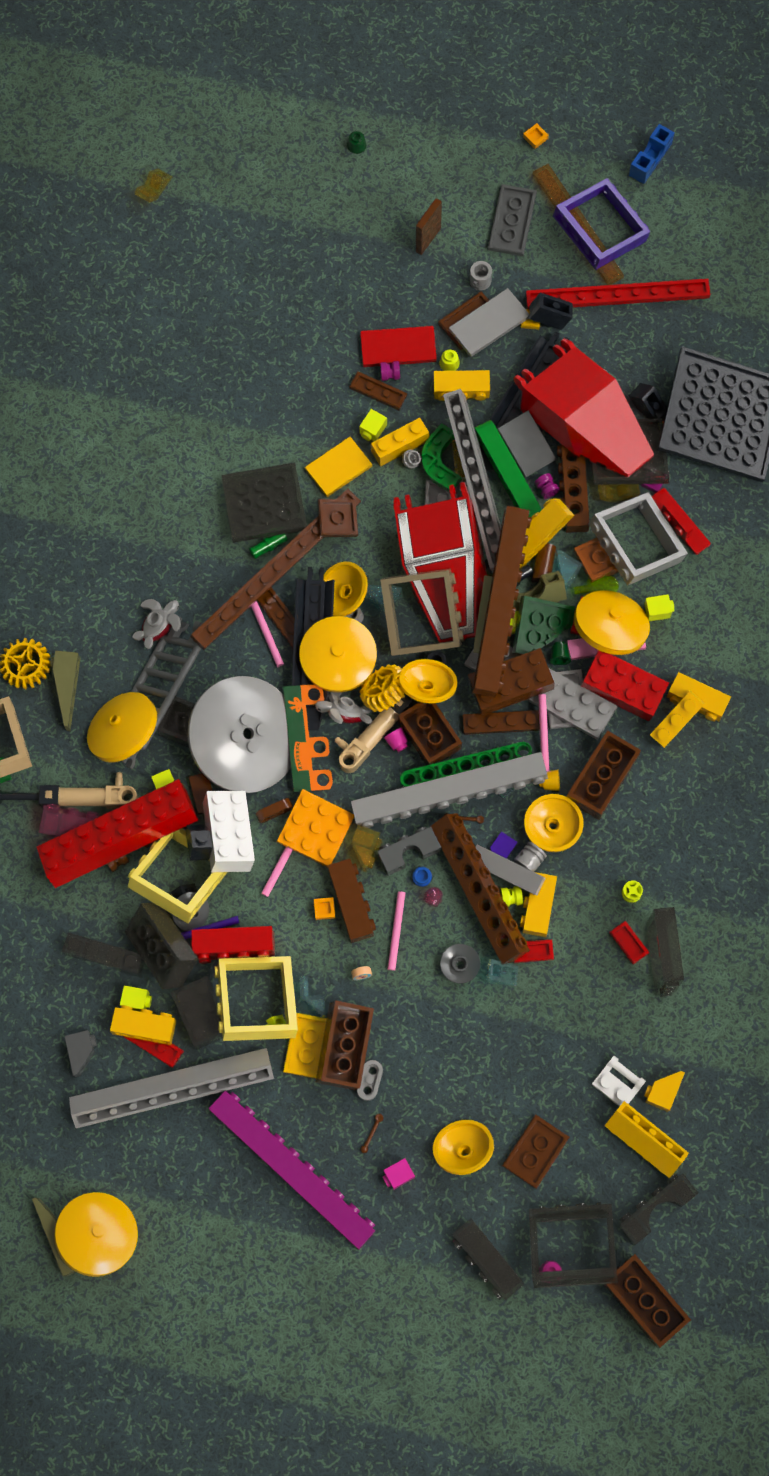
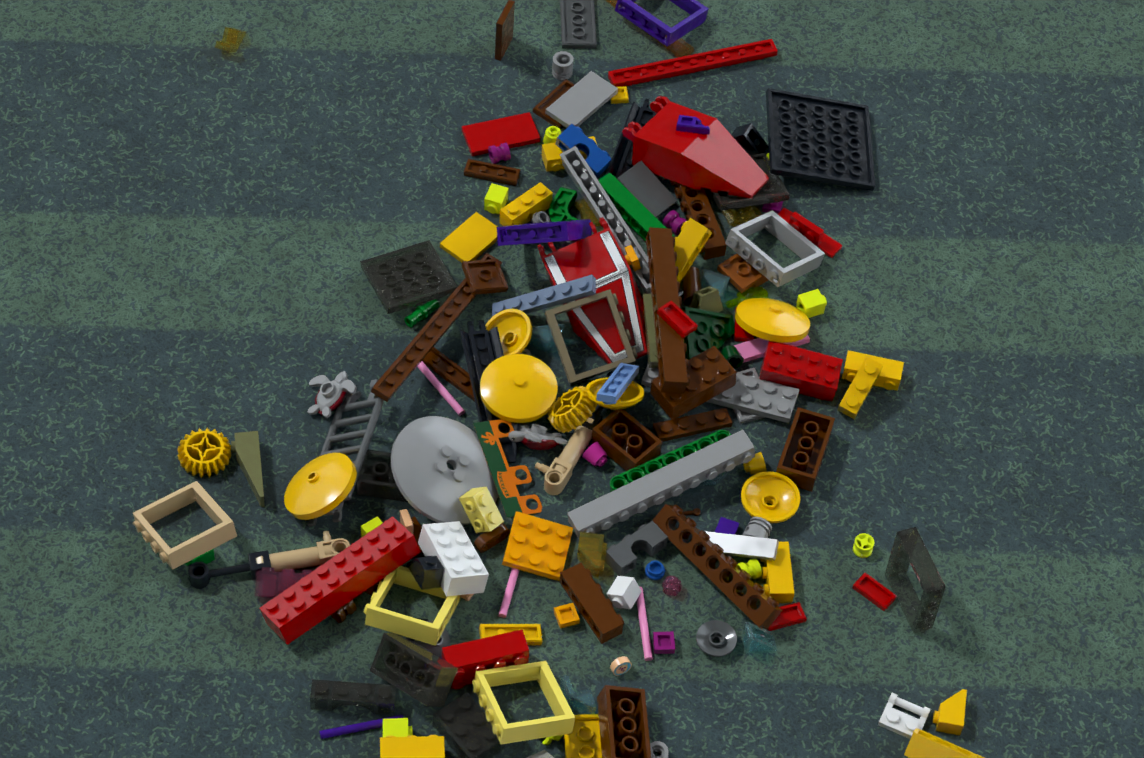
camera: 20 degrees left, 20 degrees down
black brick [529,292,573,330] -> none
bright pink bar [538,694,549,771] -> none
none -> dark purple bar [319,715,403,739]
none -> light nougat tile [400,509,413,534]
none -> light yellow brick [459,487,504,533]
none -> yellow tile [479,624,543,645]
none -> sand blue plate [492,275,596,317]
none -> dark purple window [496,219,592,246]
none -> blue arch [555,124,612,178]
none -> medium blue plate [596,363,639,404]
none -> white brick [607,576,642,609]
none -> light orange plate [624,245,641,271]
none -> magenta plate [653,631,675,654]
none -> red tile [657,300,698,338]
none -> dark purple tile [676,115,710,135]

